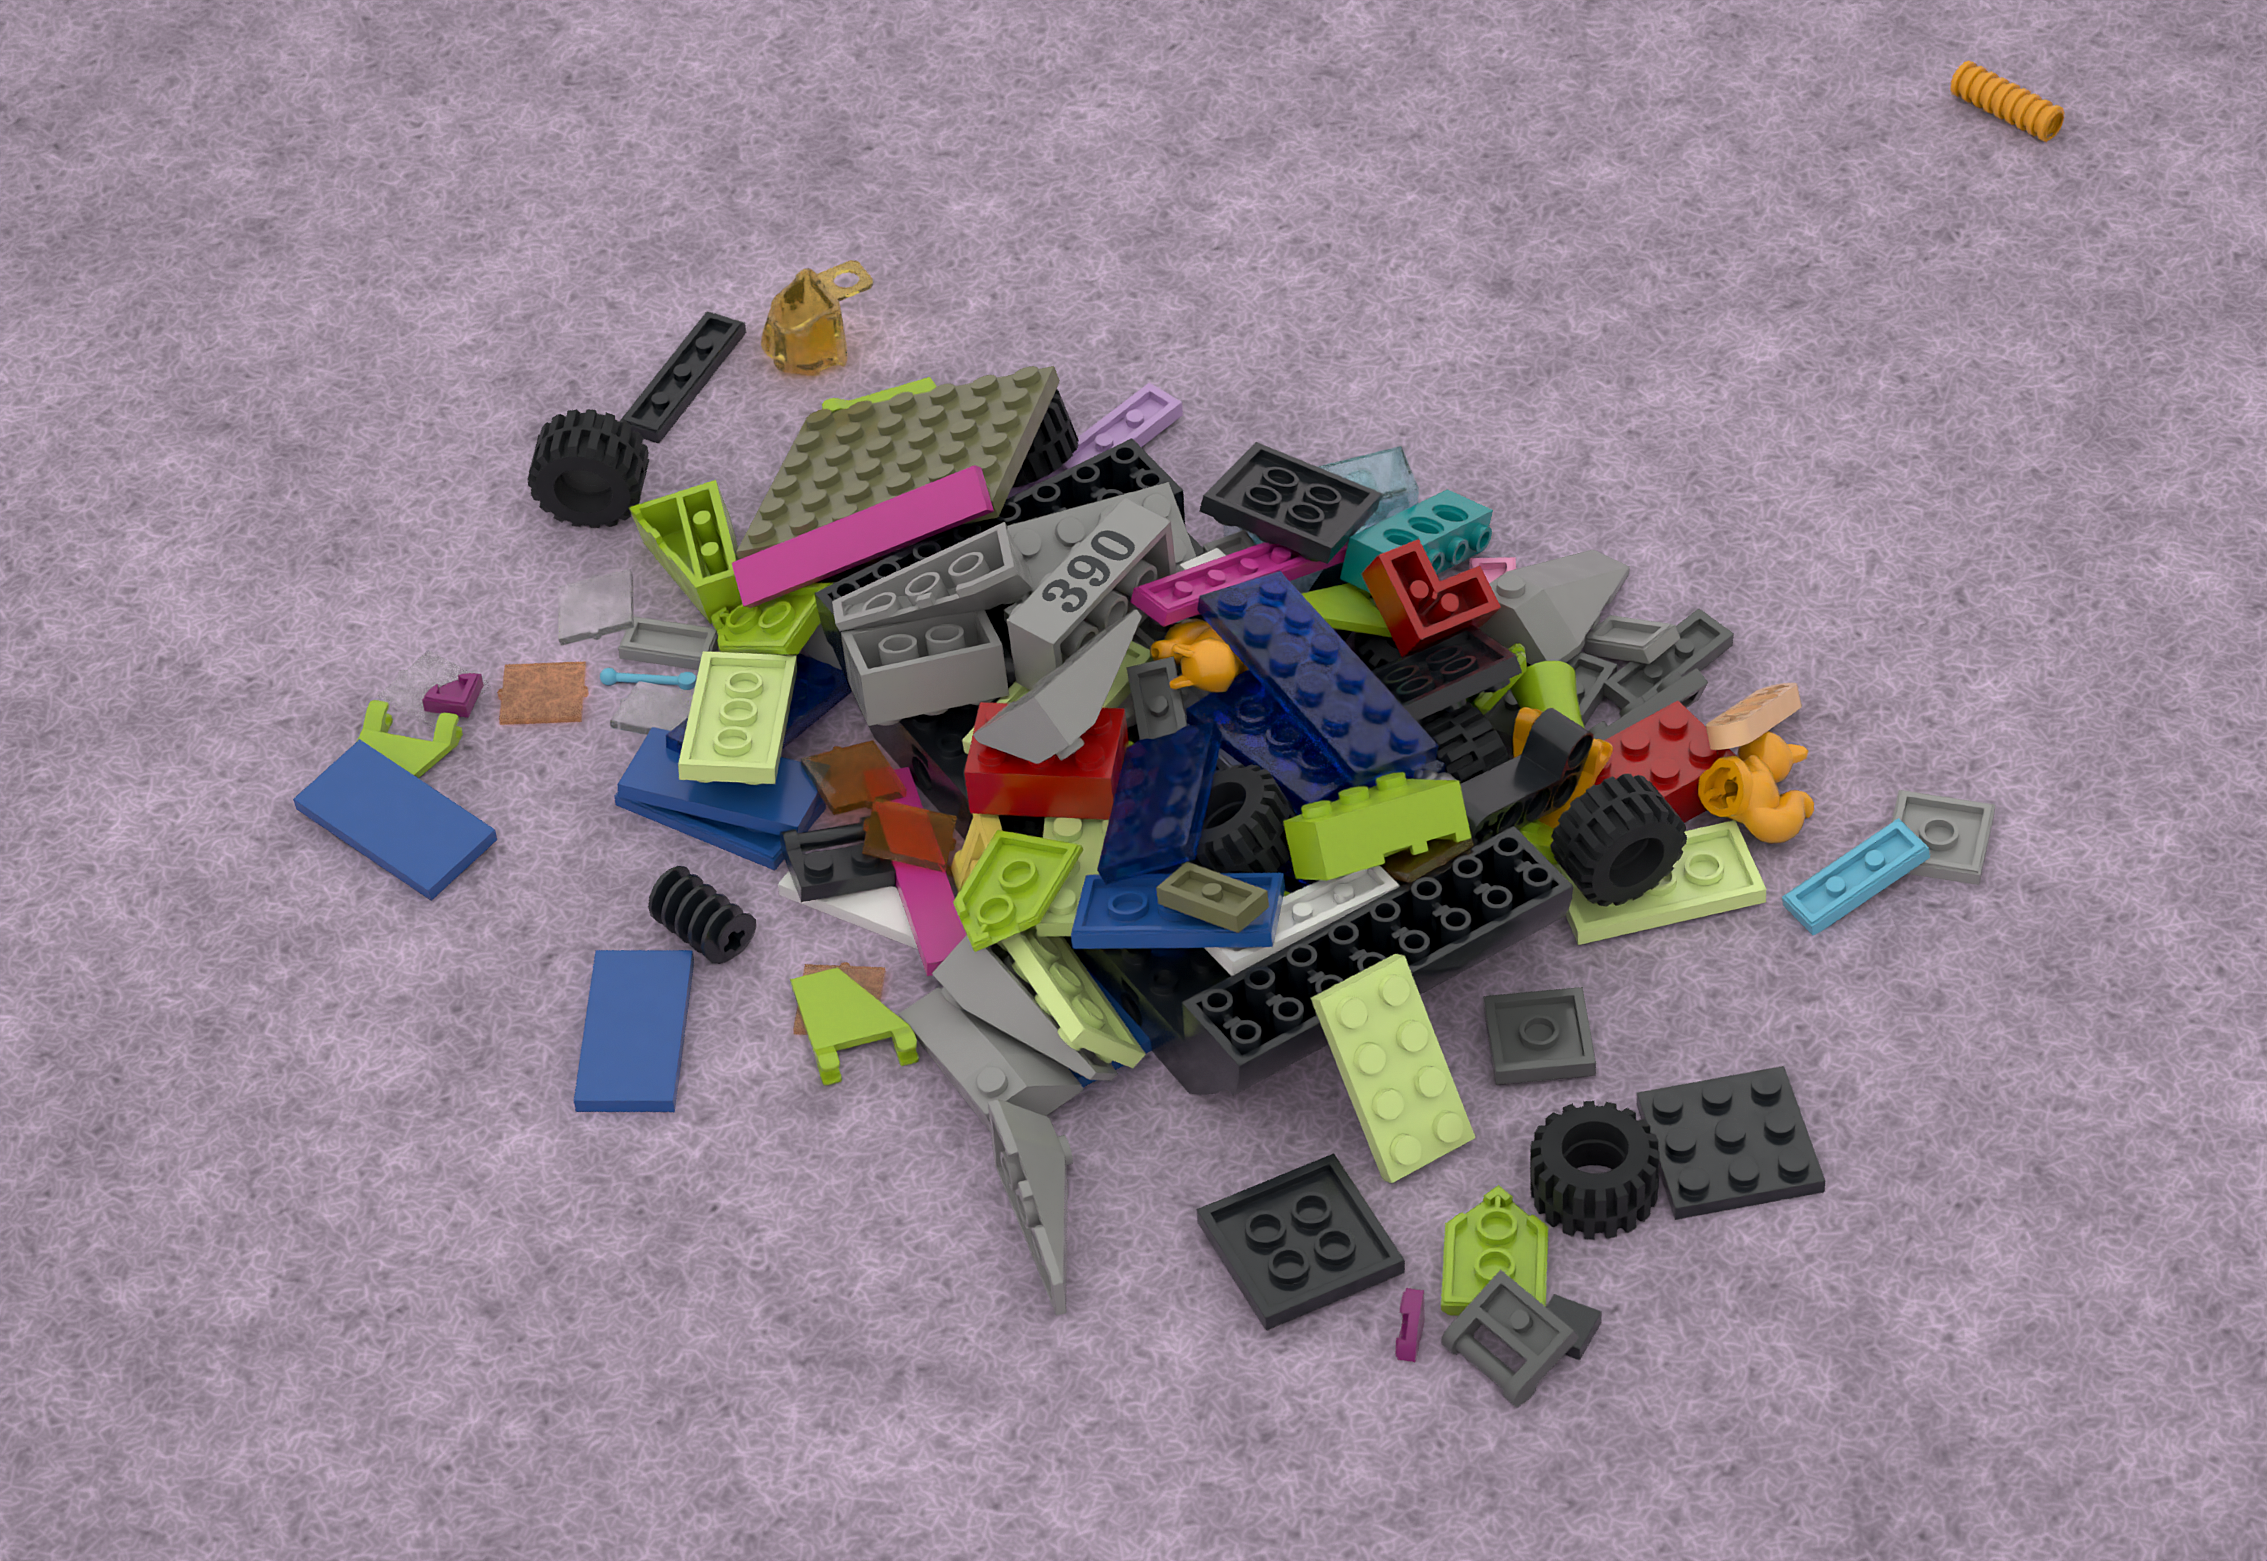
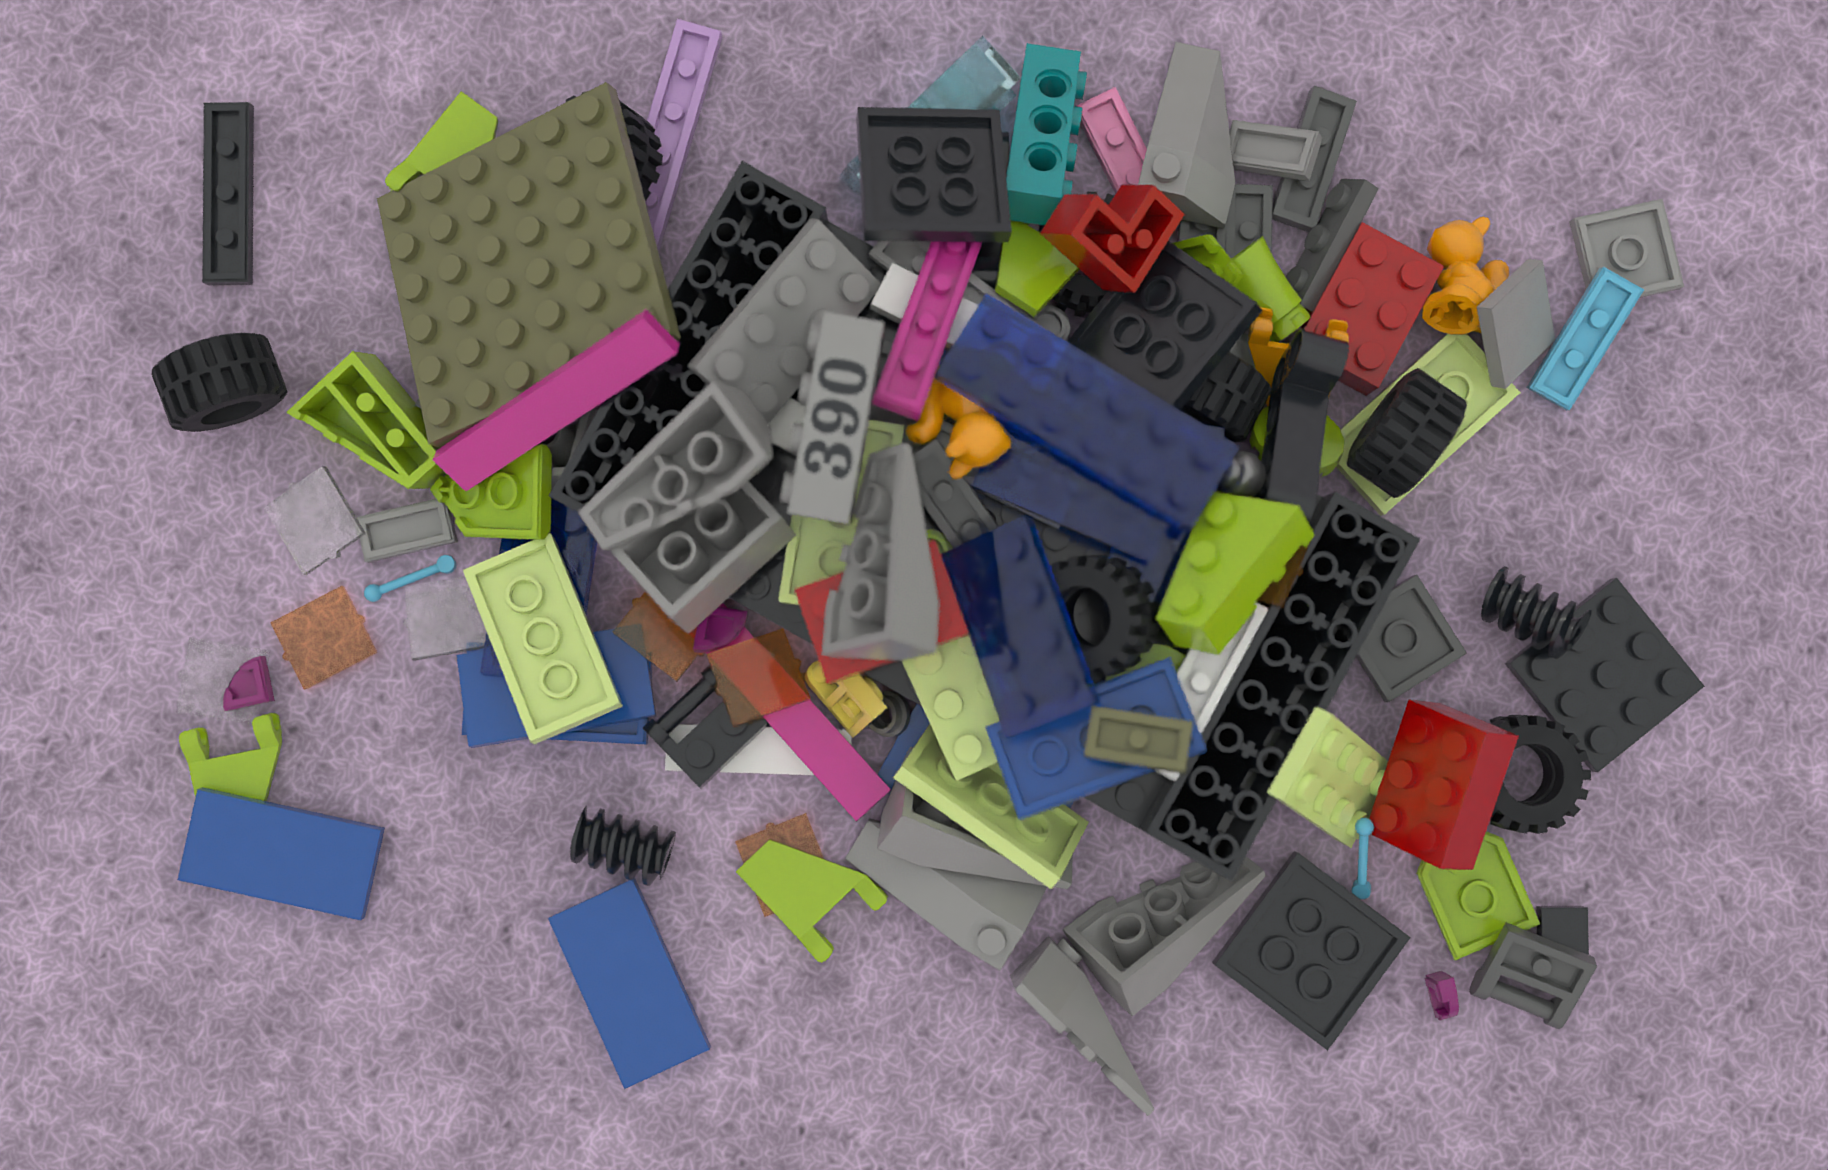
camera: 30 degrees left, 40 degrees up
clear yellow piece [761,260,873,376] -> none
lime tile [953,830,1084,952] -> none
light nougat beam [1706,683,1802,750] -> none
none -> magenta tile [693,606,748,653]
none -> light grey wedge [1063,856,1265,1016]
none -> medium azure hinge [1352,818,1374,899]
none -> red brick [1369,699,1519,870]
none -> light grey tile [1477,259,1555,389]
none -> black piece [1481,566,1592,659]

